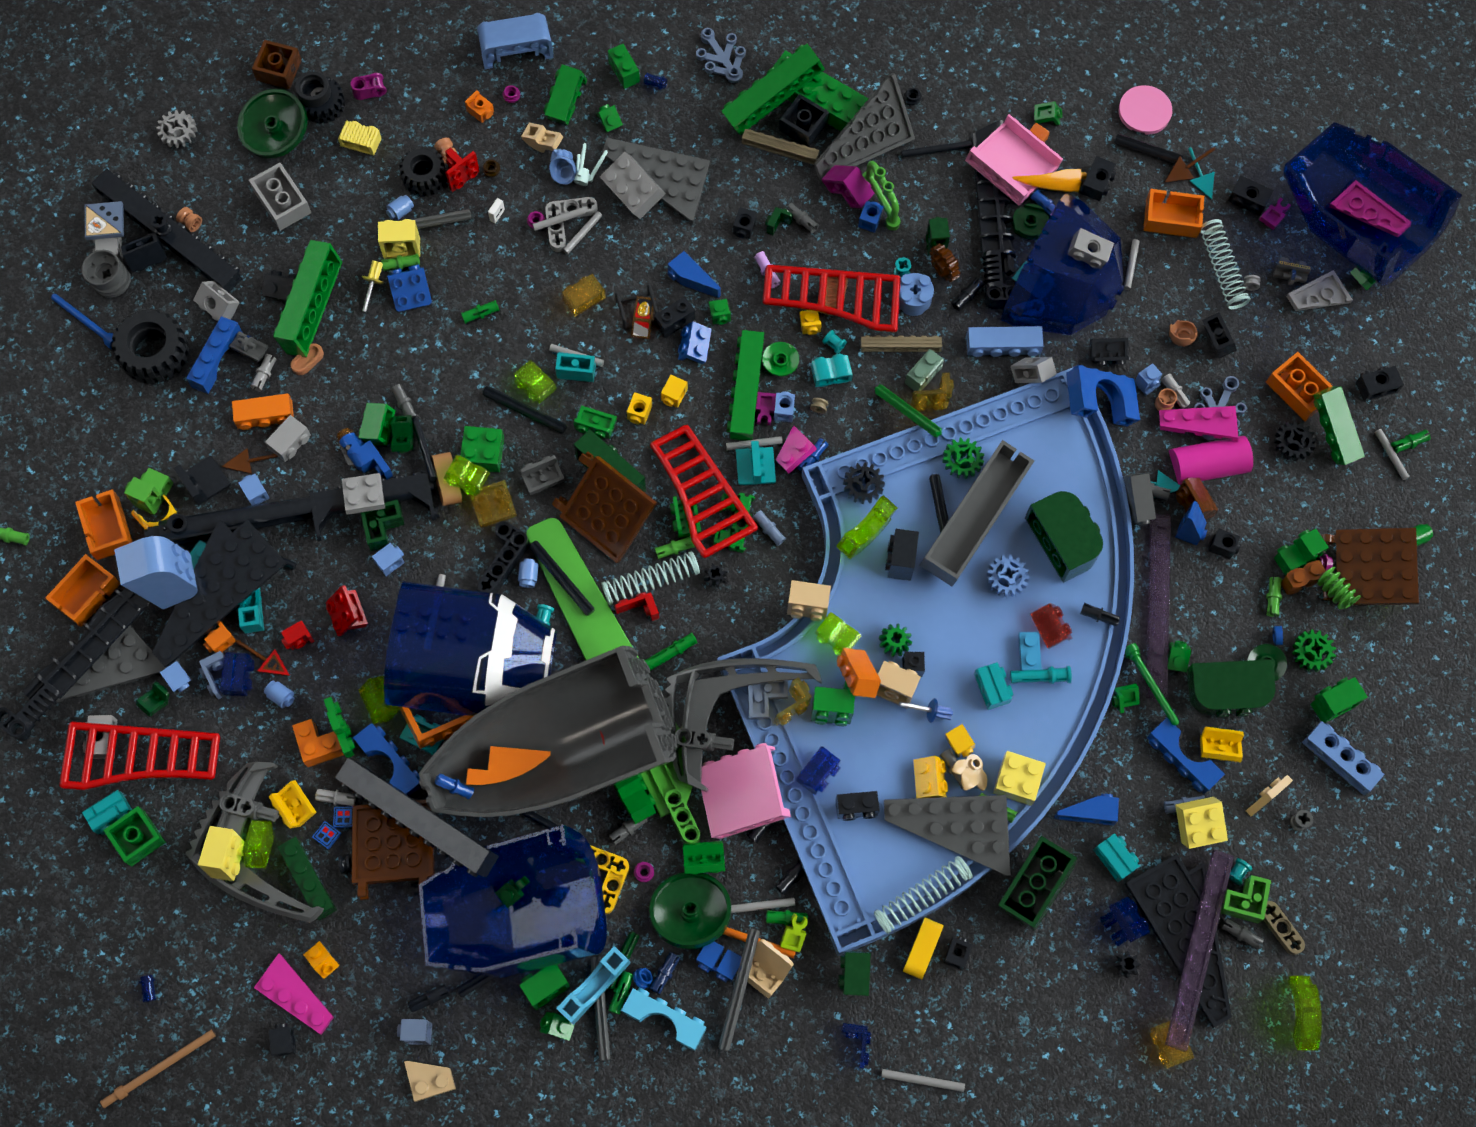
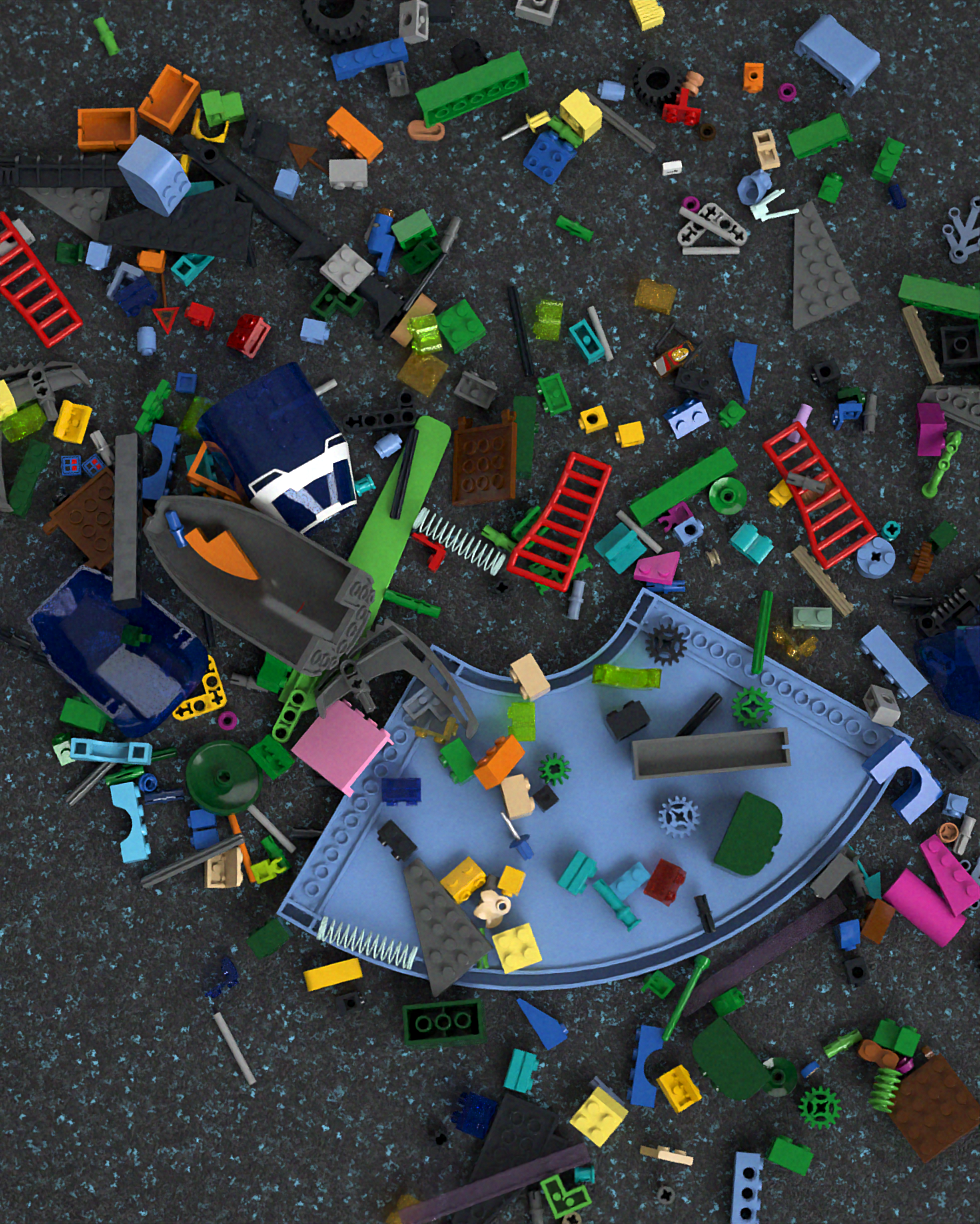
camera: 55 degrees right, 10 degrees up
light grey pin [250,354,277,392] -> none
orange brick [292,719,344,767] -> none
light grey brick [600,152,666,219] -> none
teal bush [822,330,847,354] -> none
blue brick [858,201,884,233] -> none
none -> blue tile [175,372,197,394]
none -> dark grey pin [786,471,826,495]
none -> blue bracket [831,401,862,430]

